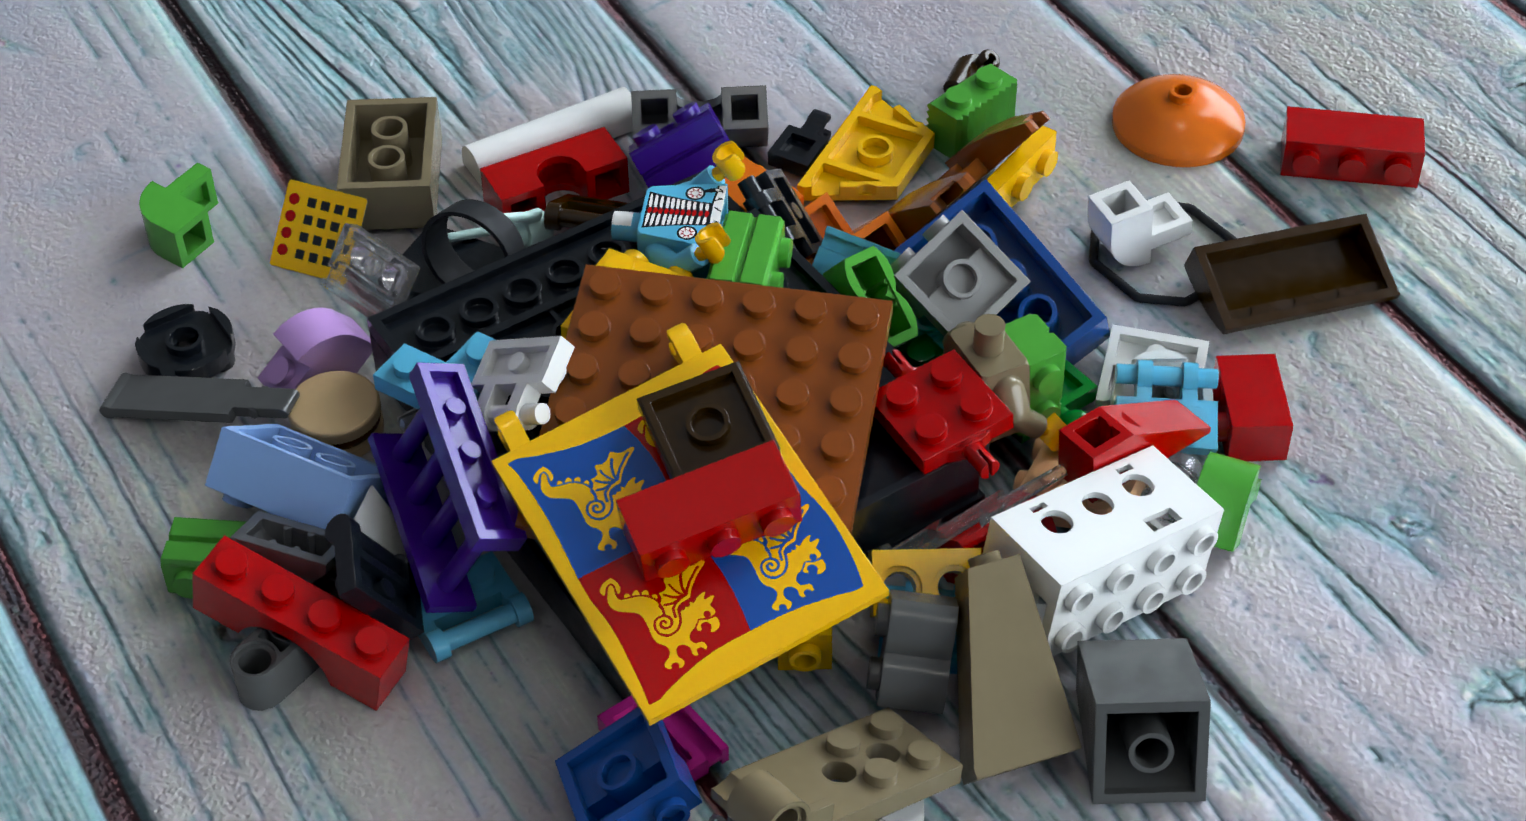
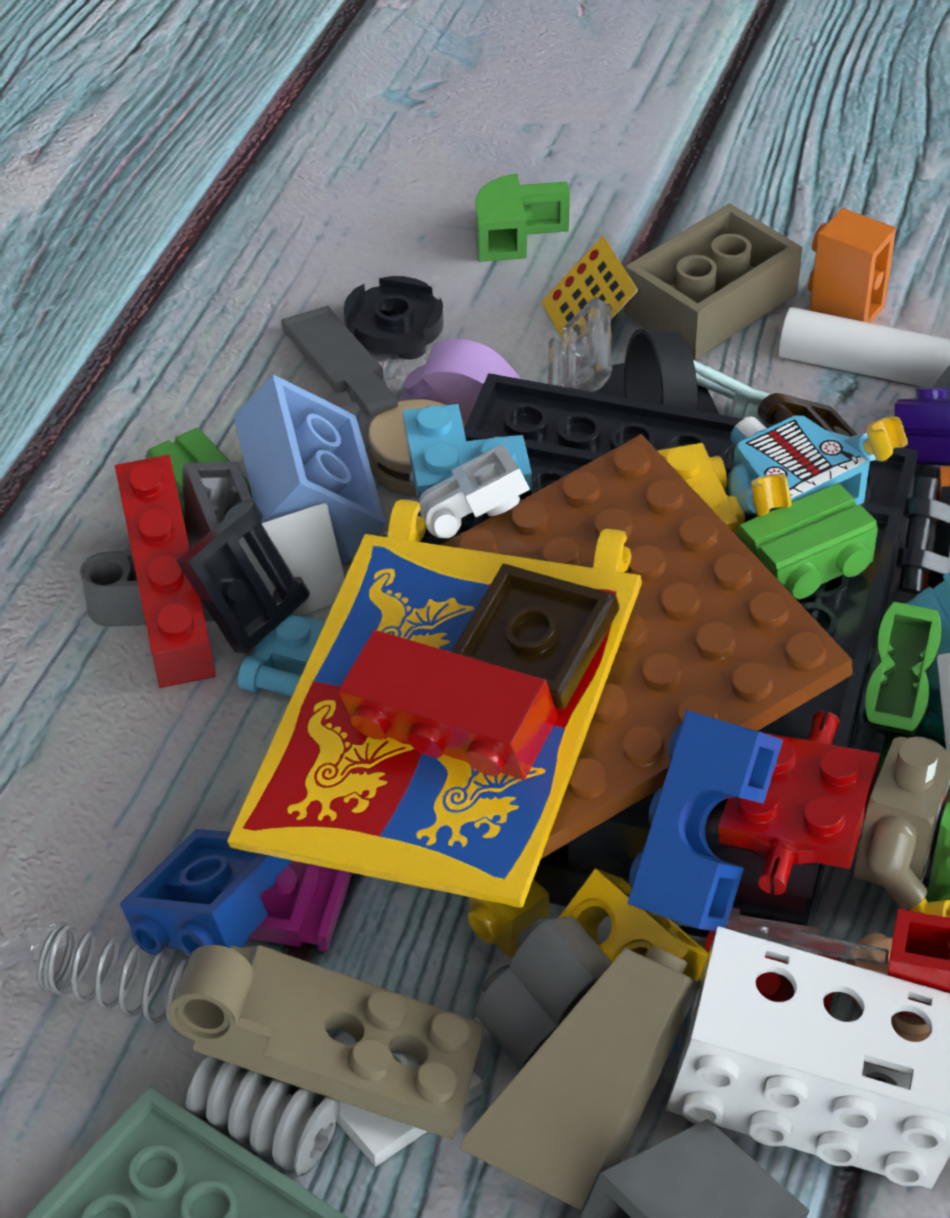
camera: 50 degrees right, 0 degrees up
dark purple fence [368,362,527,613] -> none
red arch [480,127,630,213] -> none
none -> blue arch [627,710,783,931]
none -> orange brick [807,208,896,323]

